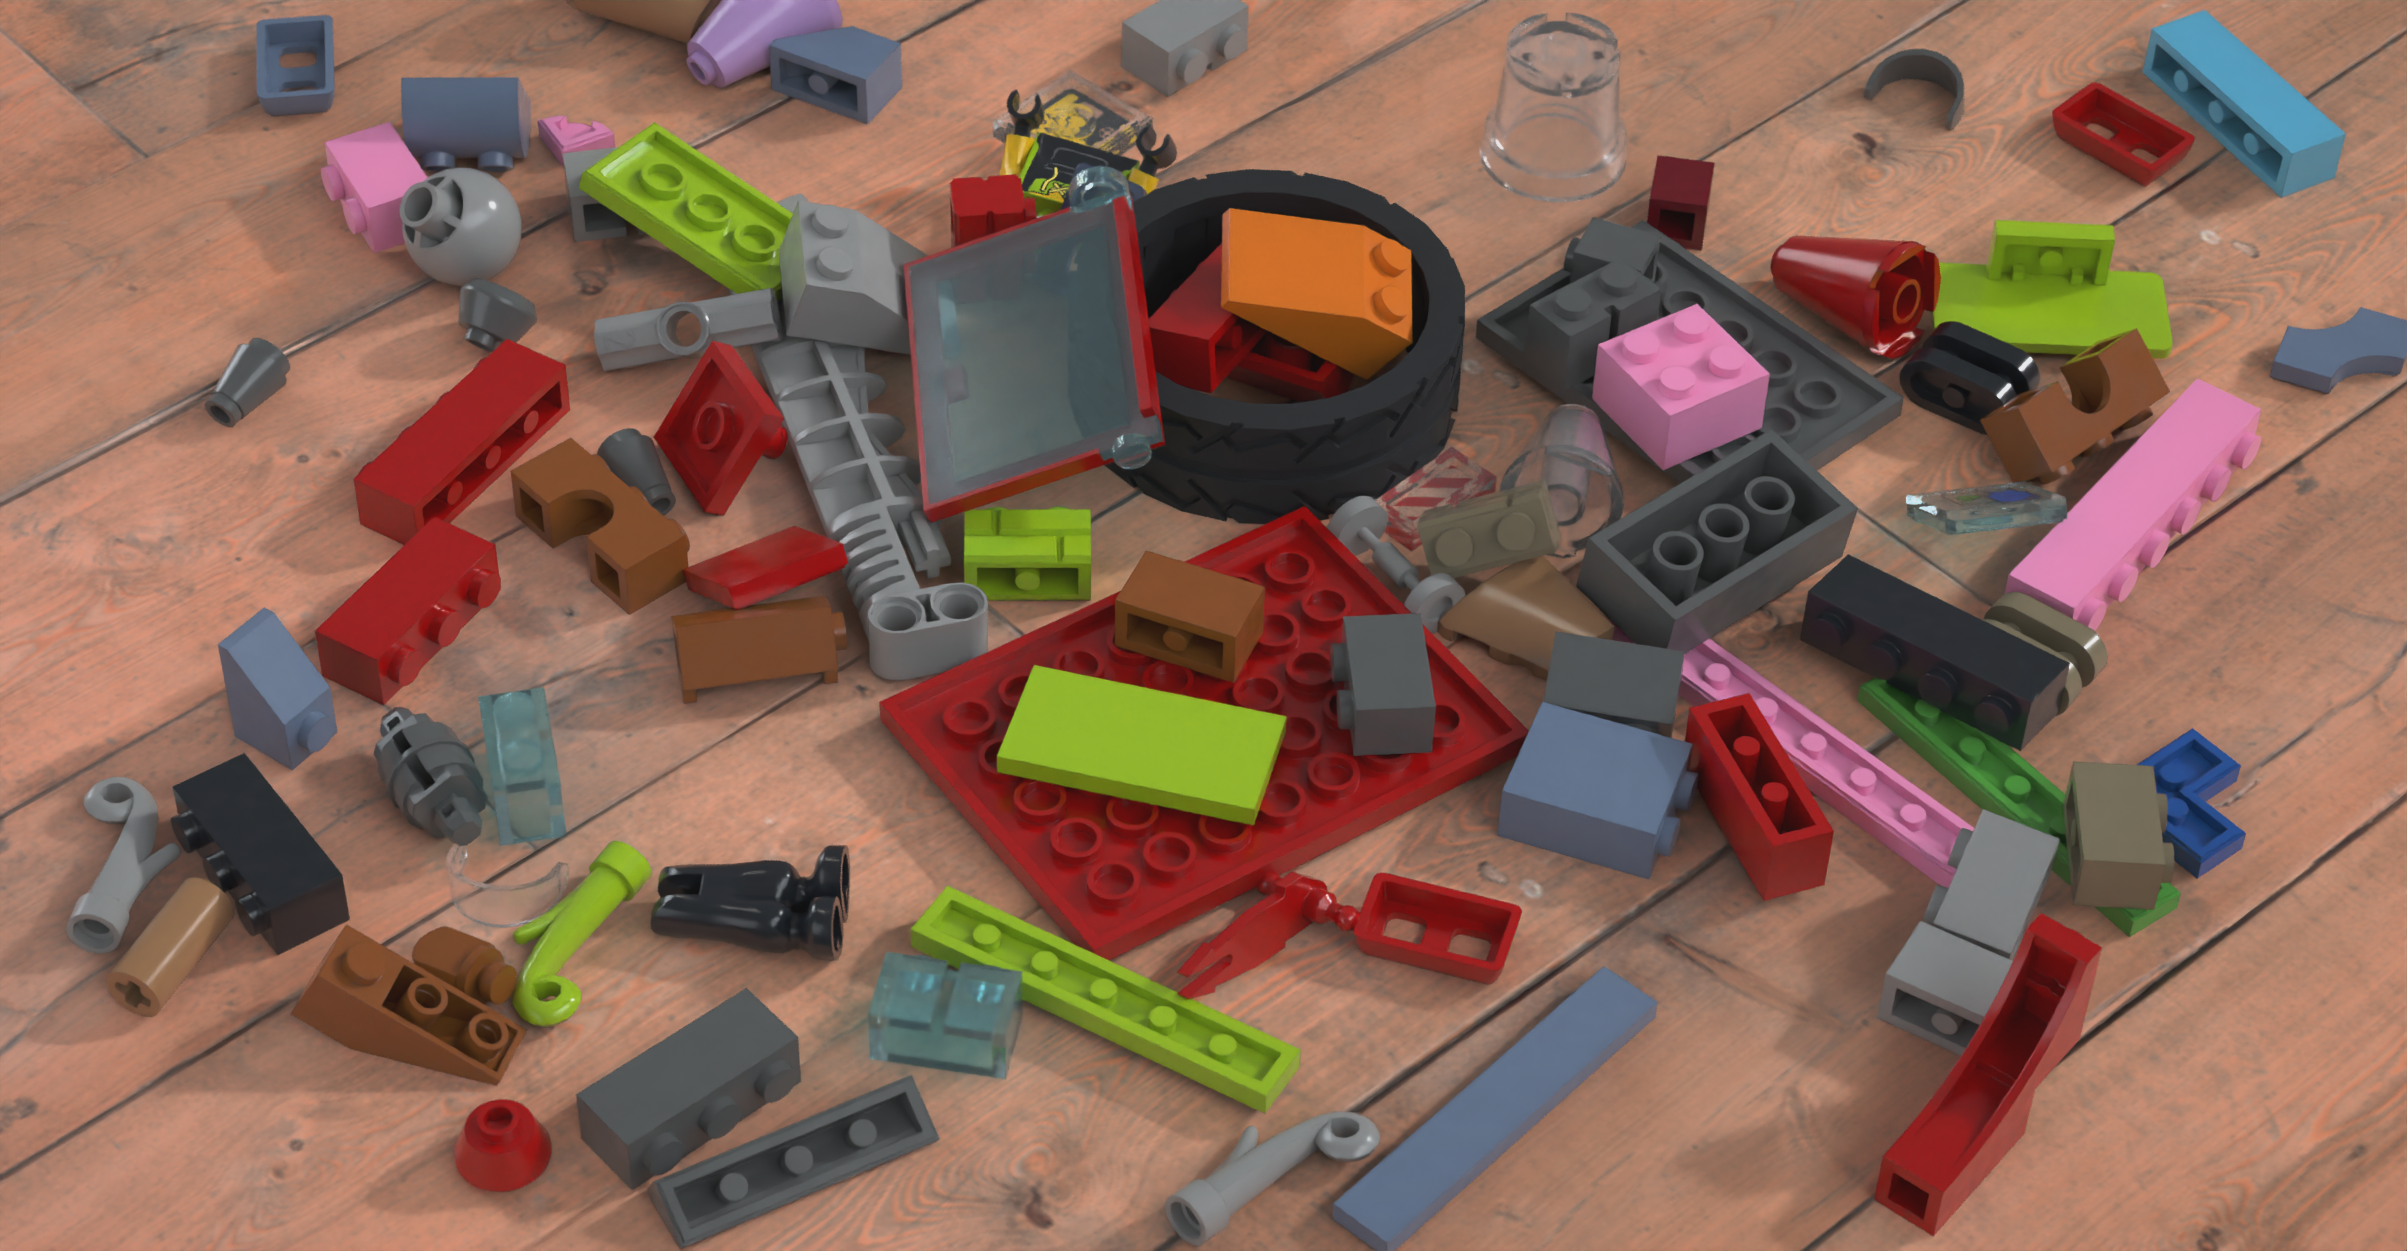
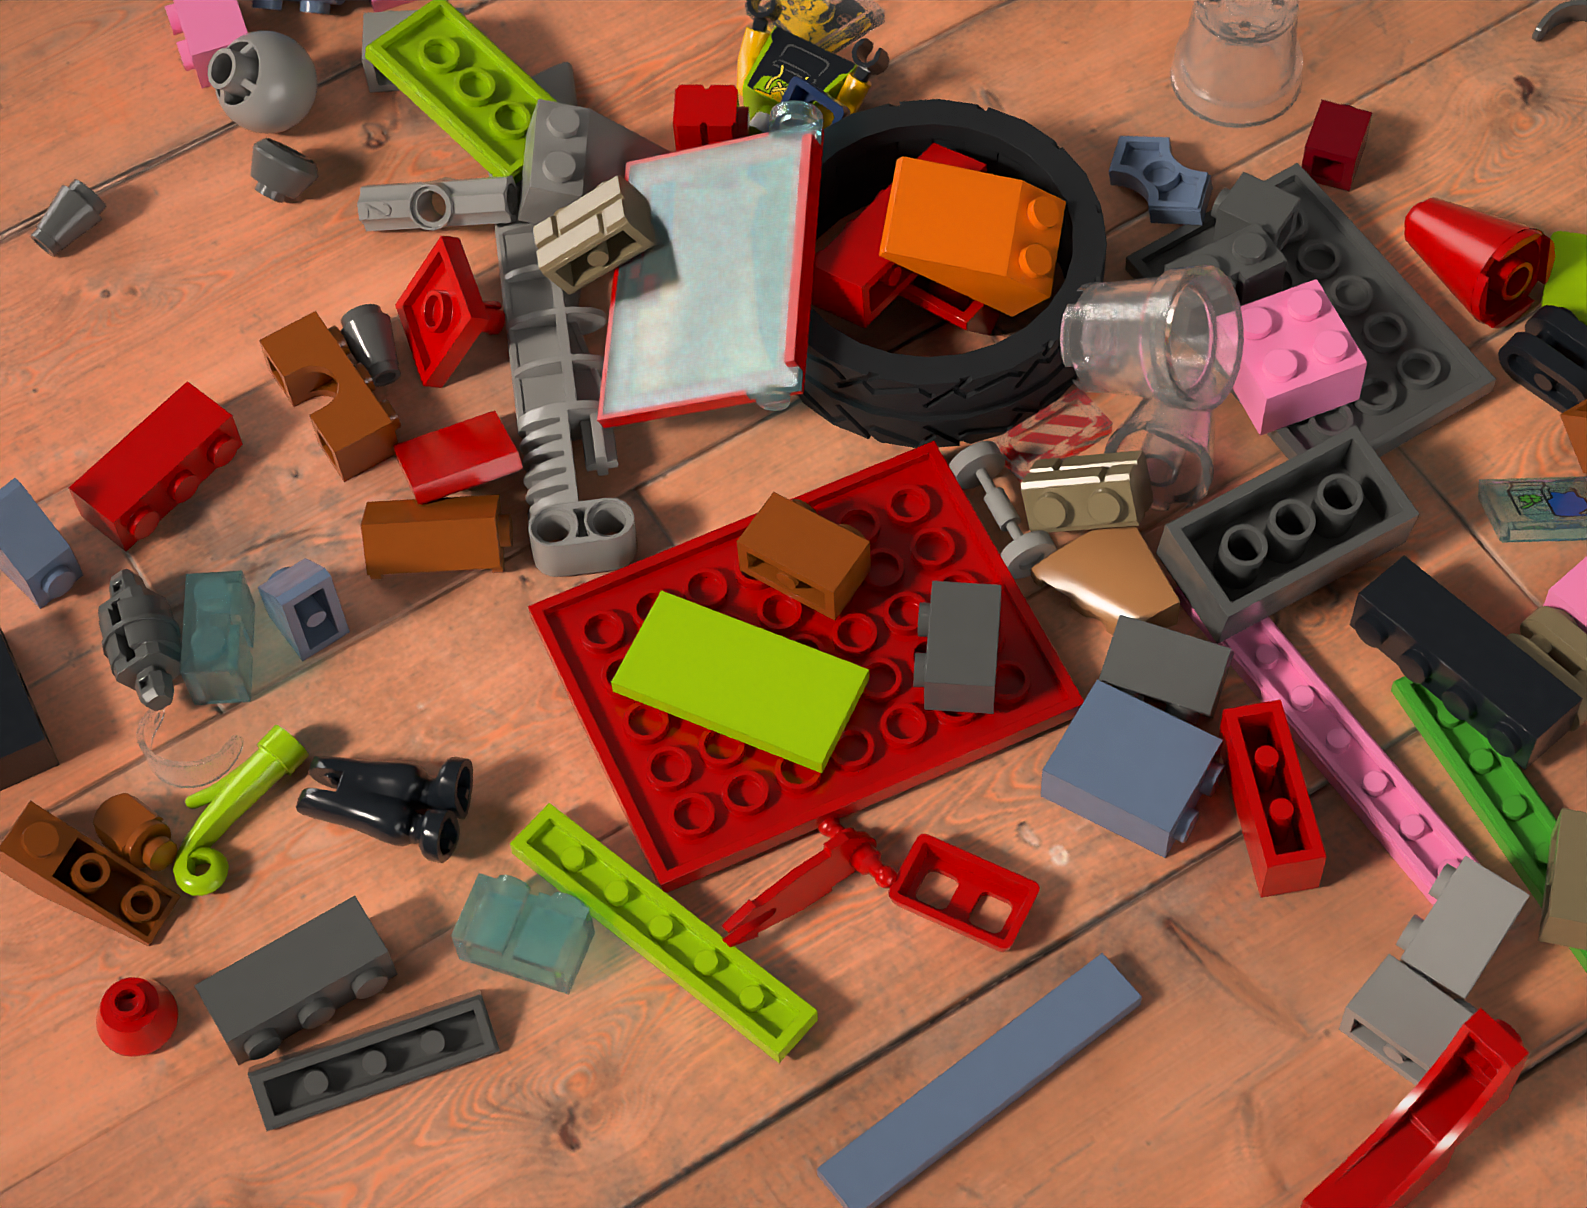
camera: 15 degrees right, 15 degrees up
red brick [353,339,570,545] -> none
lime brick [964,507,1091,601] -> none
light grey plant [1165,1111,1381,1246] -> none
none -> sand blue slope [258,558,350,662]
none -> dark tan brick [533,175,657,295]
none -> clear piece [1060,264,1244,412]
none -> sand blue tile [1108,136,1213,225]

